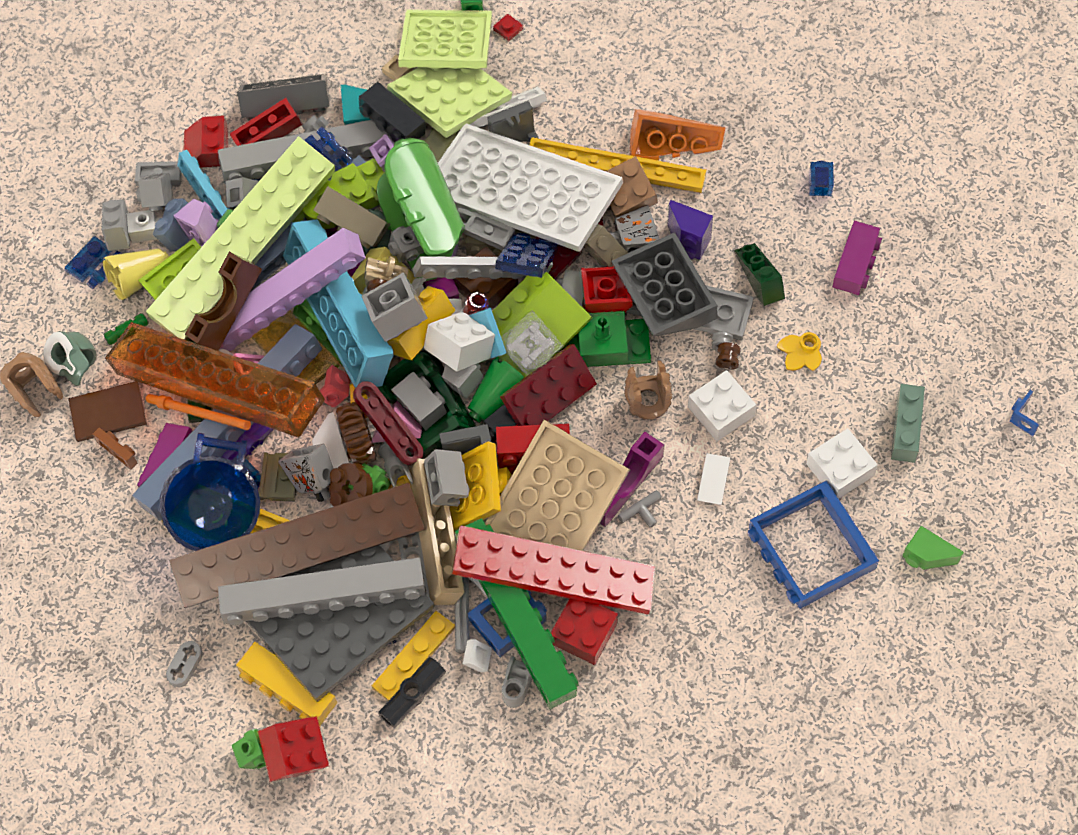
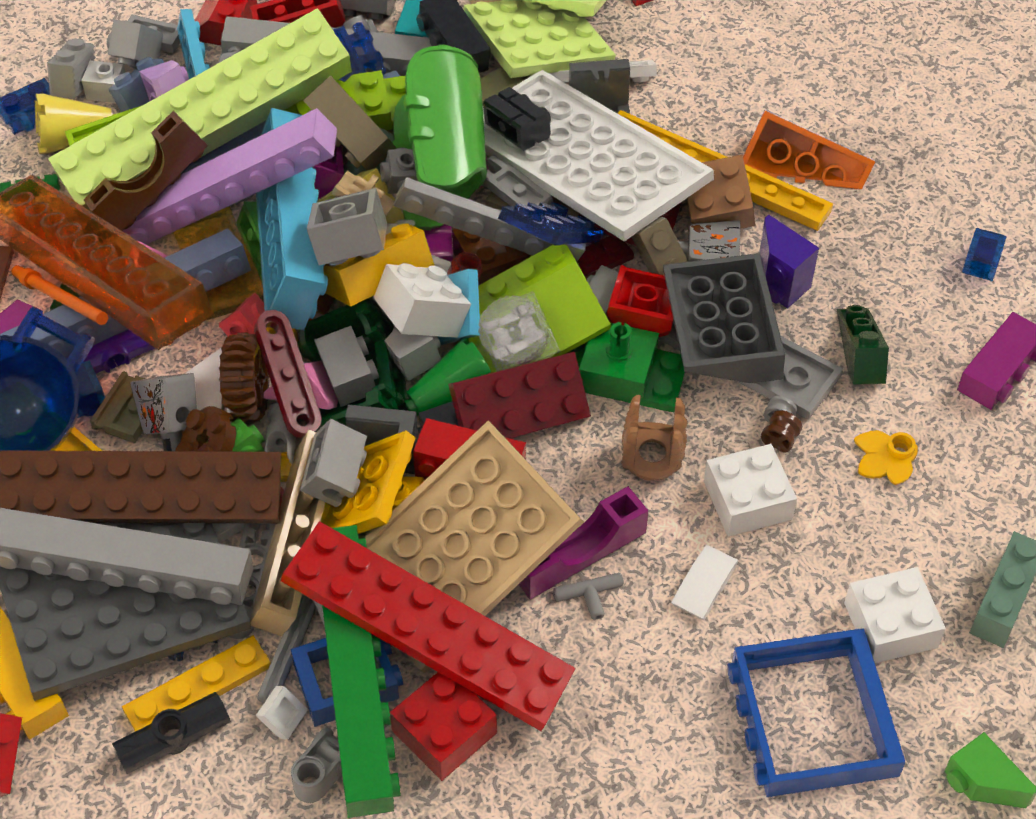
camera: 15 degrees right, 10 degrees down
none -> black brick [483,87,551,151]

